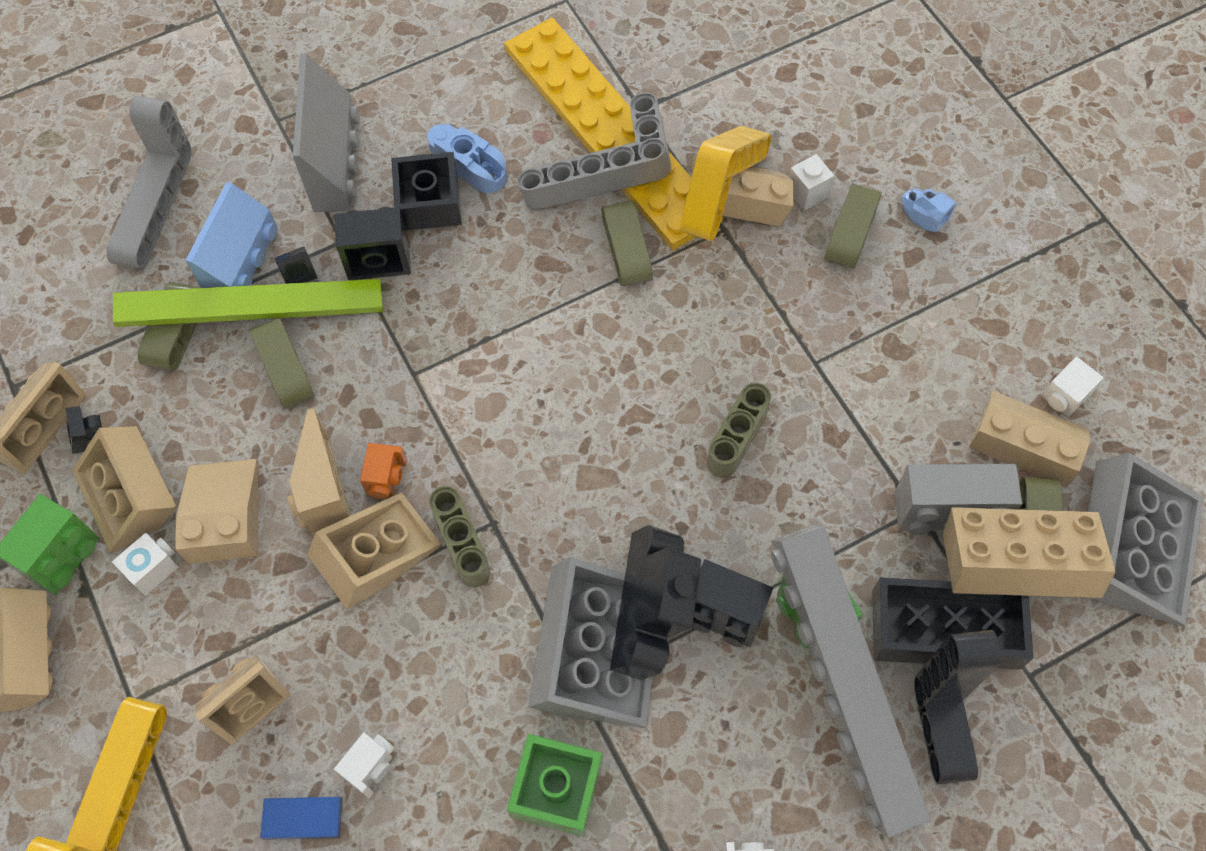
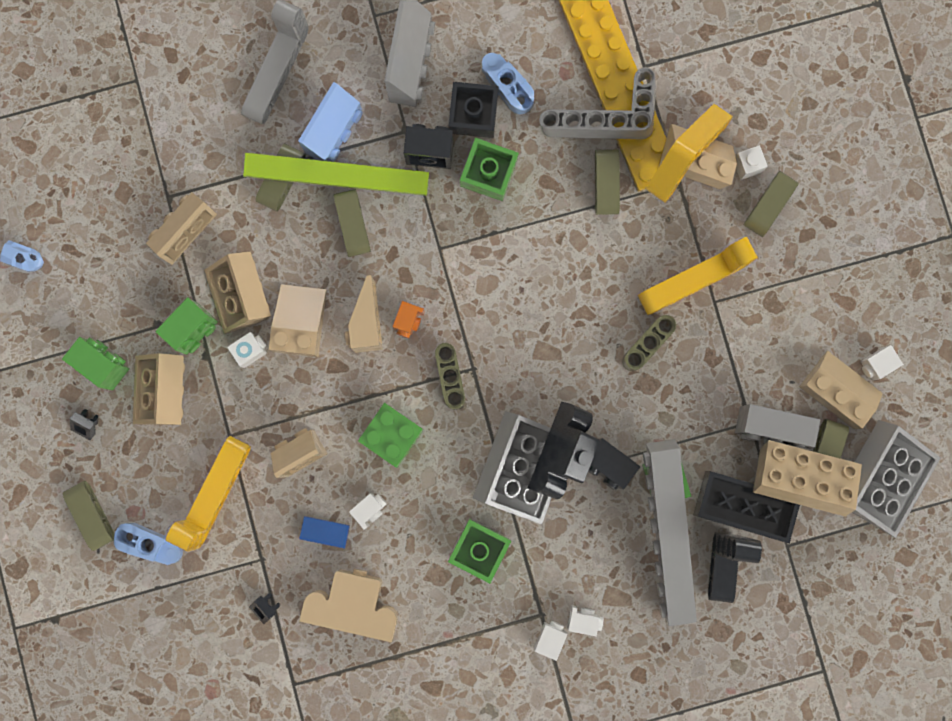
camera: 15 degrees right, 20 degrees up
black tile [66,406,102,454] -> none
black tile [274,246,318,284] -> none
tan slope [307,492,441,609] -> none
light blue rock [901,188,957,232] -> none
none -> bright green brick [358,403,424,468]
none -> bright green brick [460,138,519,202]
none -> yellow beam [637,237,758,315]

